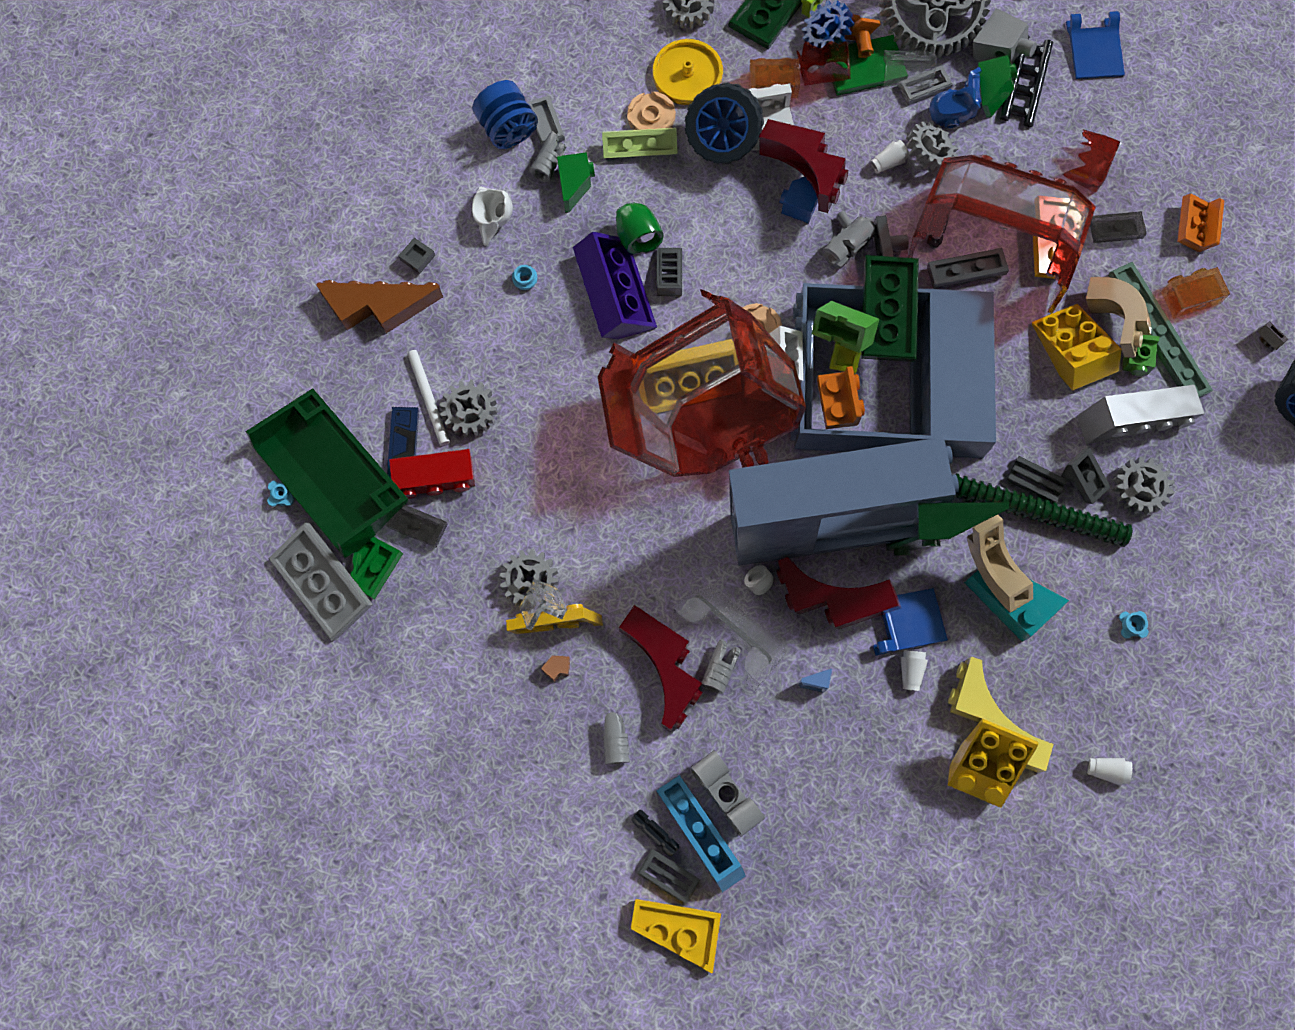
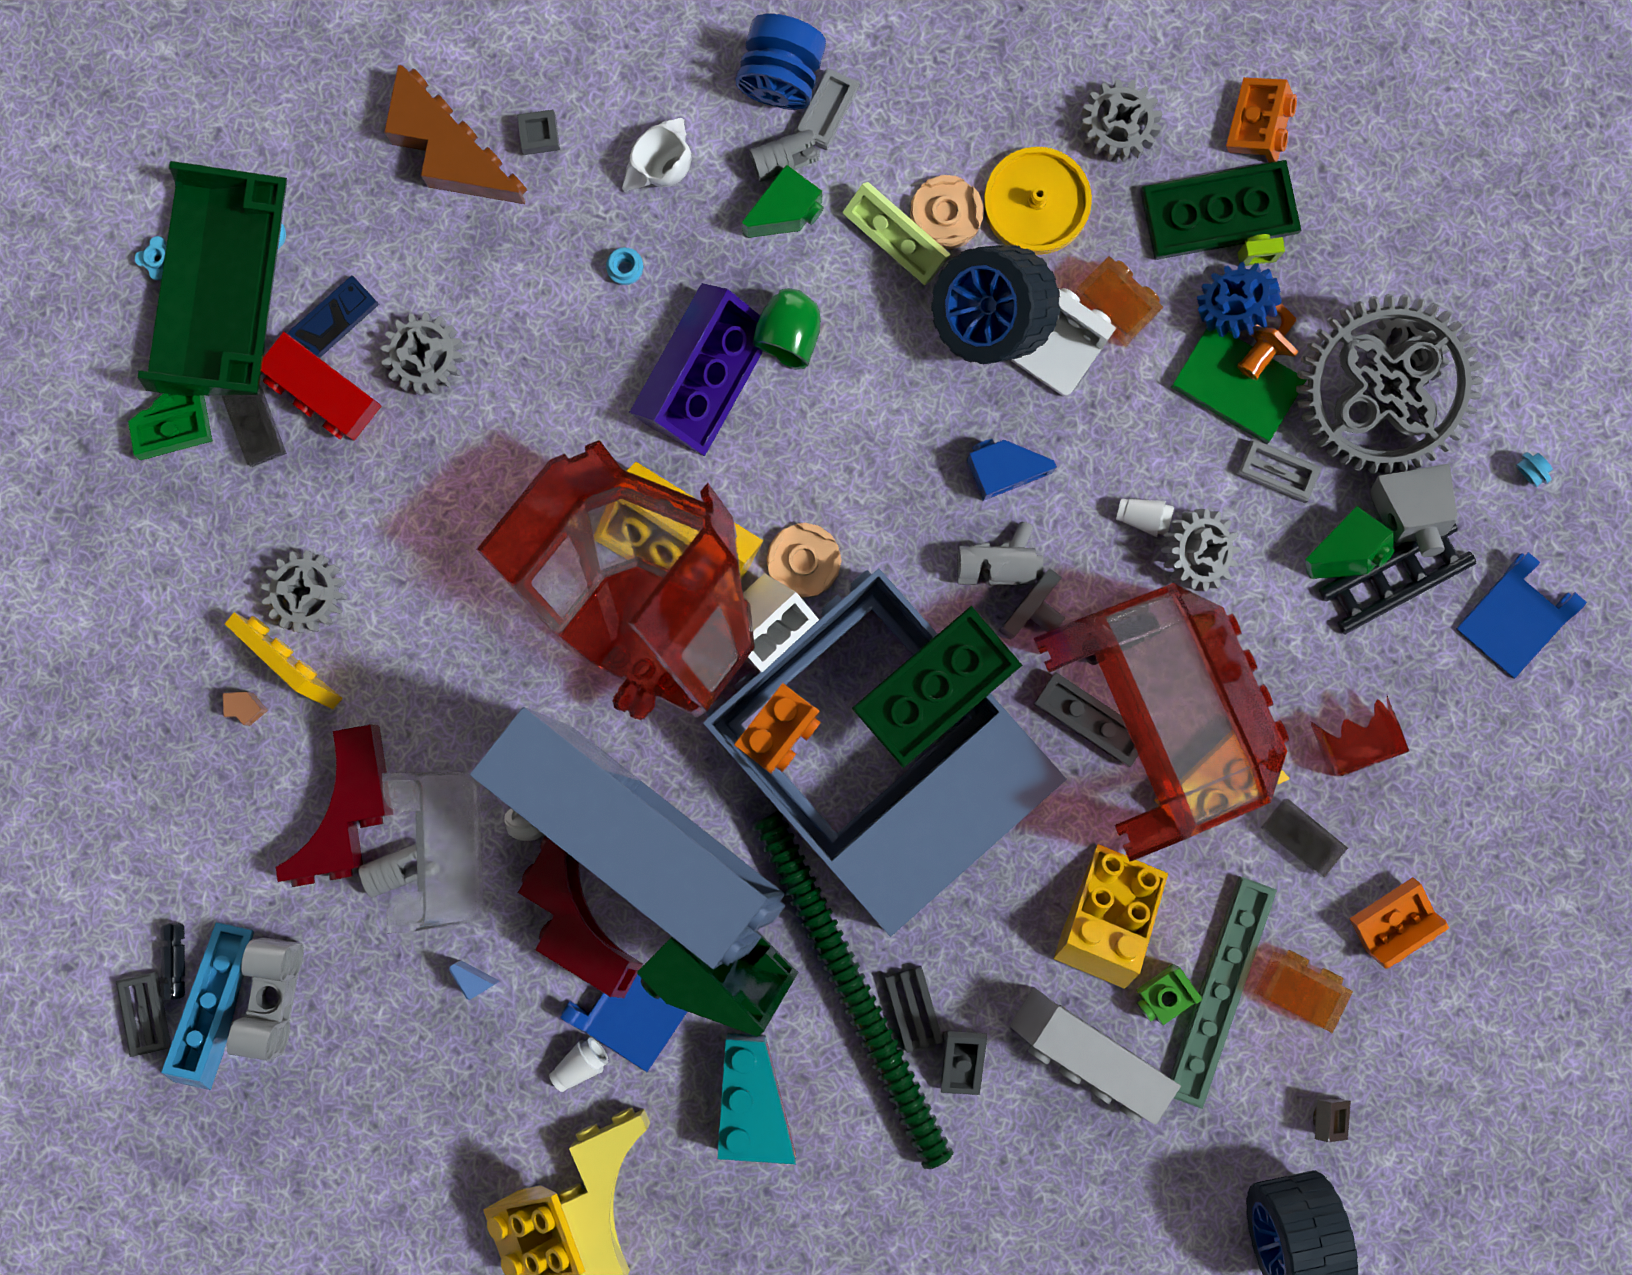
camera: 45 degrees right, 10 degrees up
light grey tile [268,523,373,641] -> none
white bar [407,350,450,446] -> none
clear panel [519,579,567,630] -> none
light grey hinge [603,712,630,765] -> none
yellow wing [631,899,721,974] -> none
dark grey slope [657,248,682,296] -> none
dark red arch [759,119,849,213] -> none
clear red piece [796,41,851,86] -> none
bright green brick [811,301,879,353] -> none
lime plate [830,341,861,373] -> none
clear panel [883,50,937,87] -> none
blue head [929,67,982,129] -> none
tan arch [967,515,1033,613] -> none
tan arch [1086,277,1151,358] -> none
light grey gear [1113,457,1175,515] -> none
medium azure plate [1119,611,1149,639] -> none

